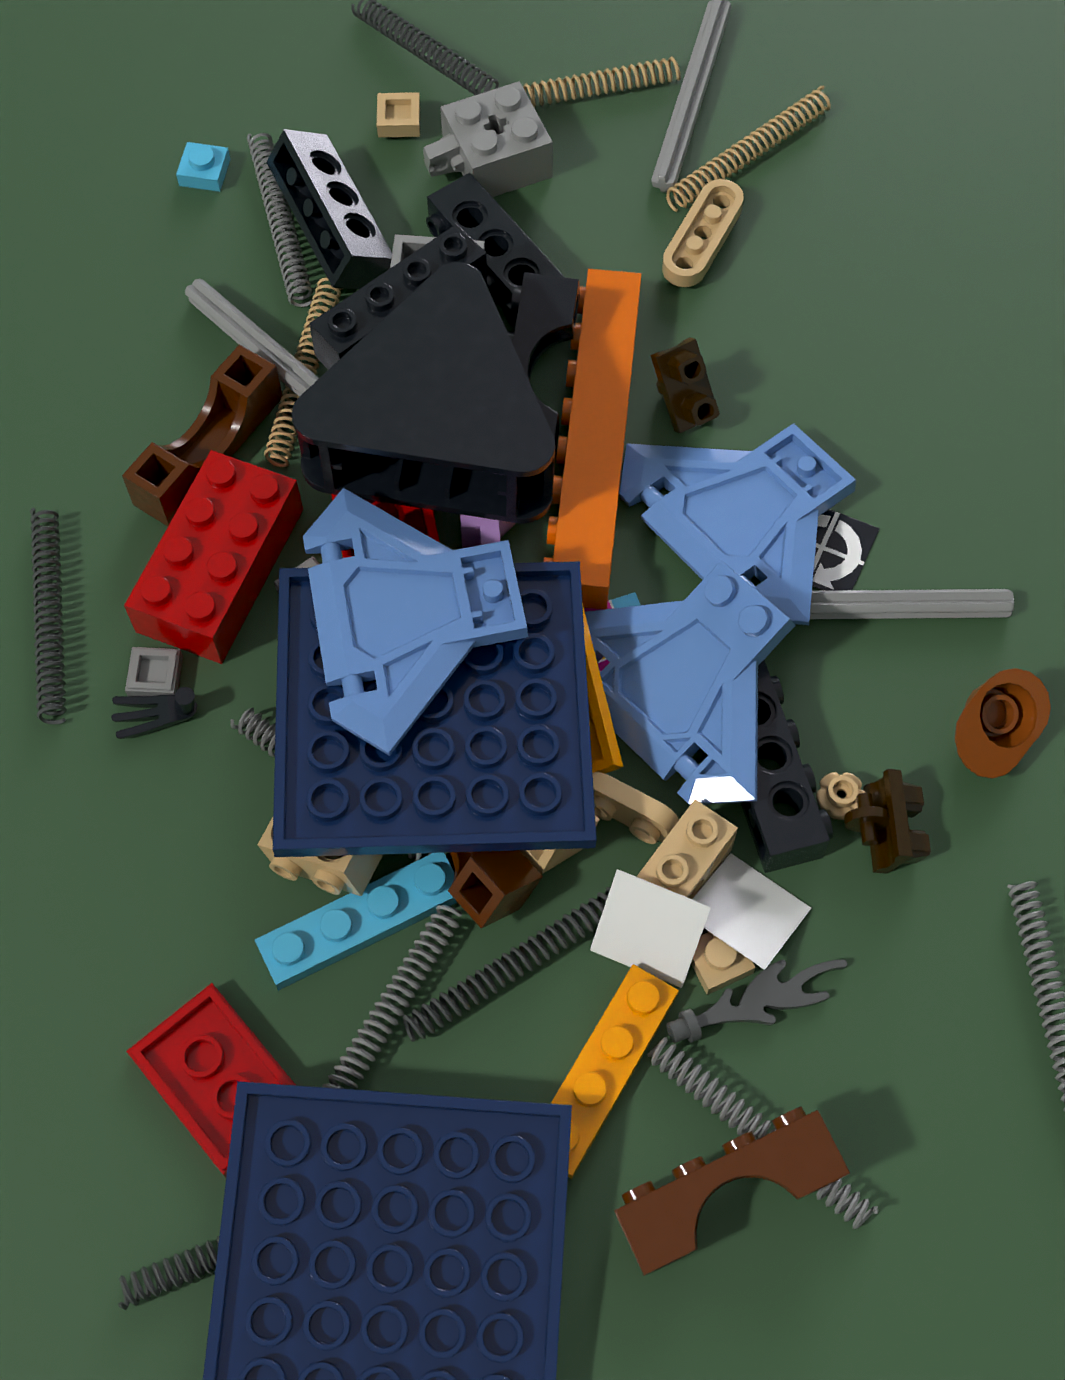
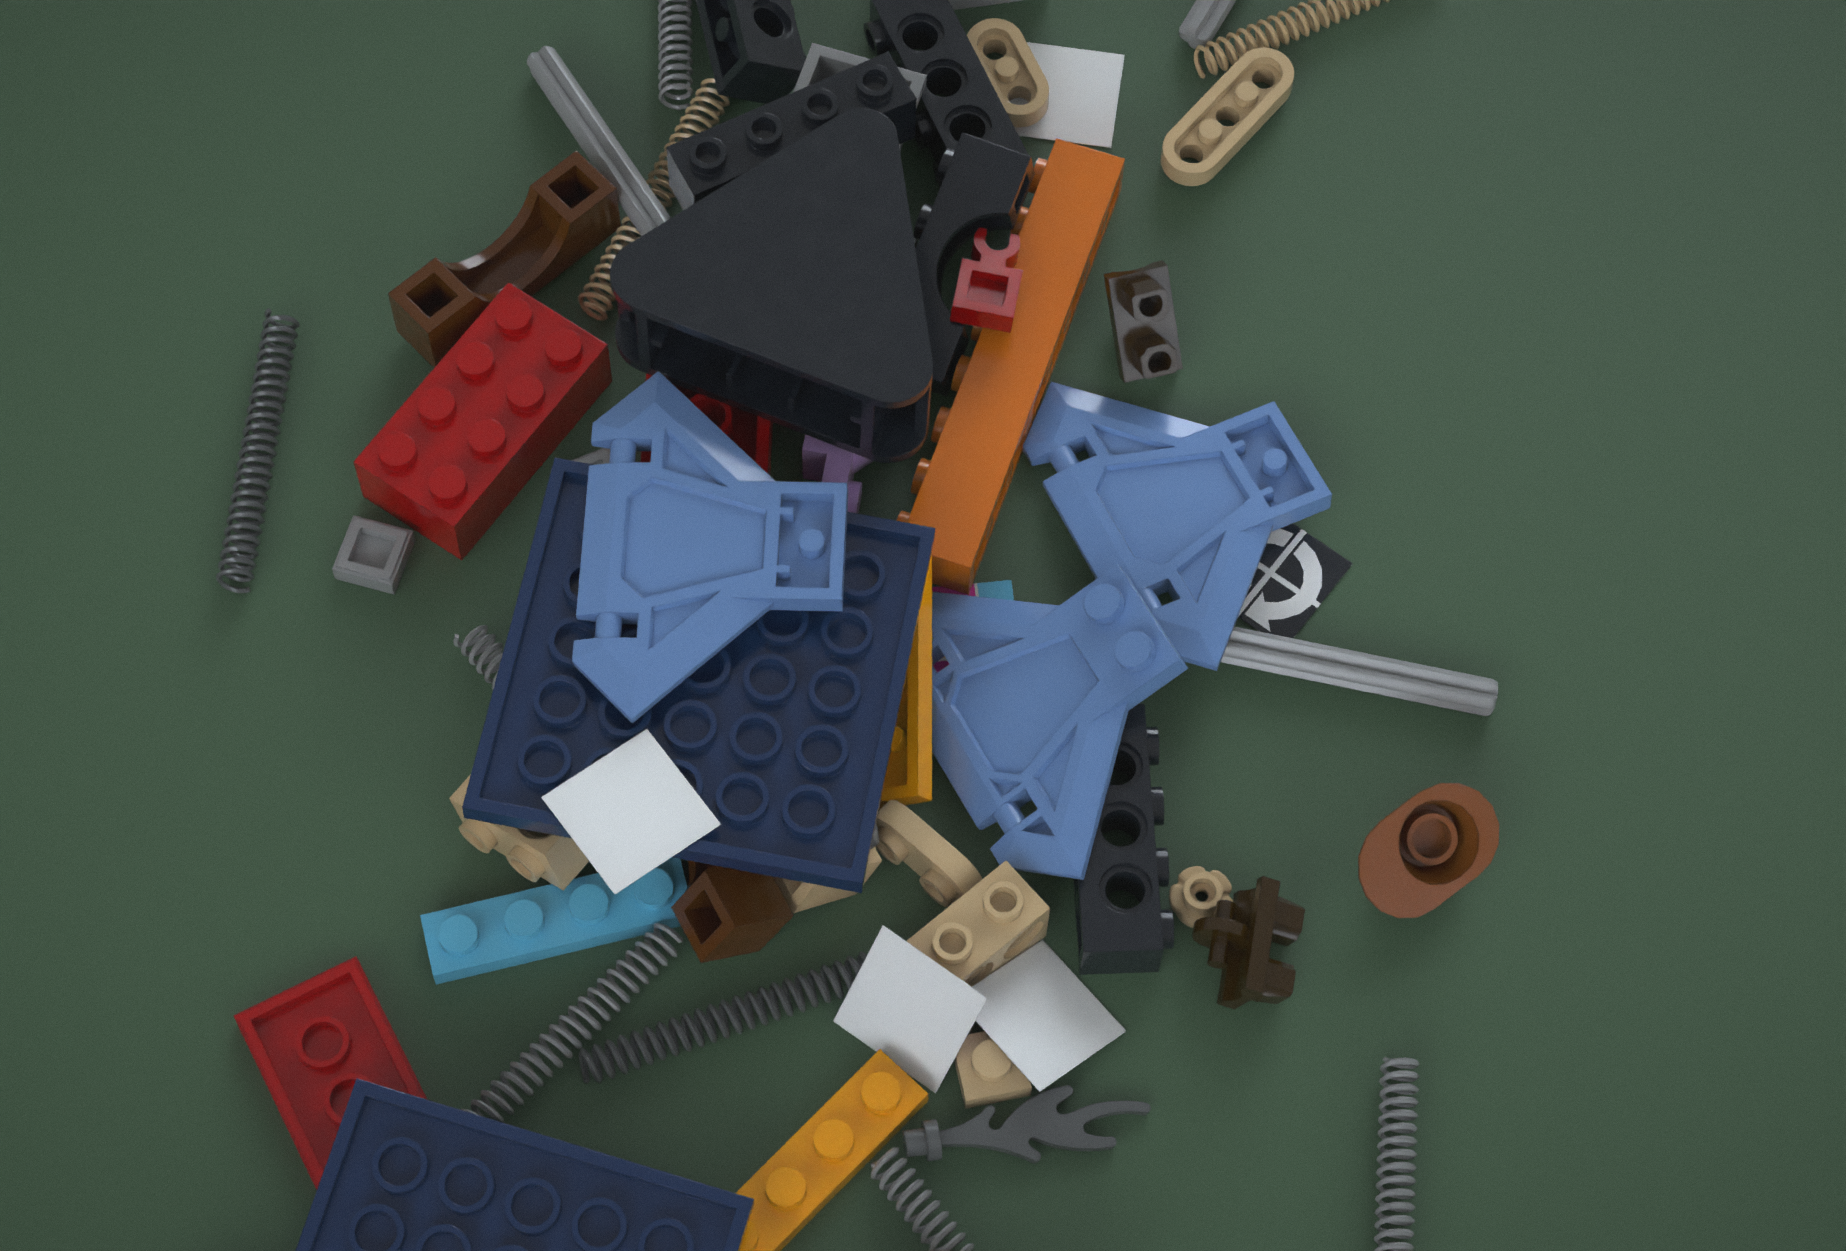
camera: 10 degrees right, 0 degrees up
black piece [111,687,198,739] -> none
none -> white sticker [541,729,721,895]
none -> plate [950,228,1023,333]
none -> tan plate [967,18,1049,128]
none -> white sticker [1010,42,1125,148]

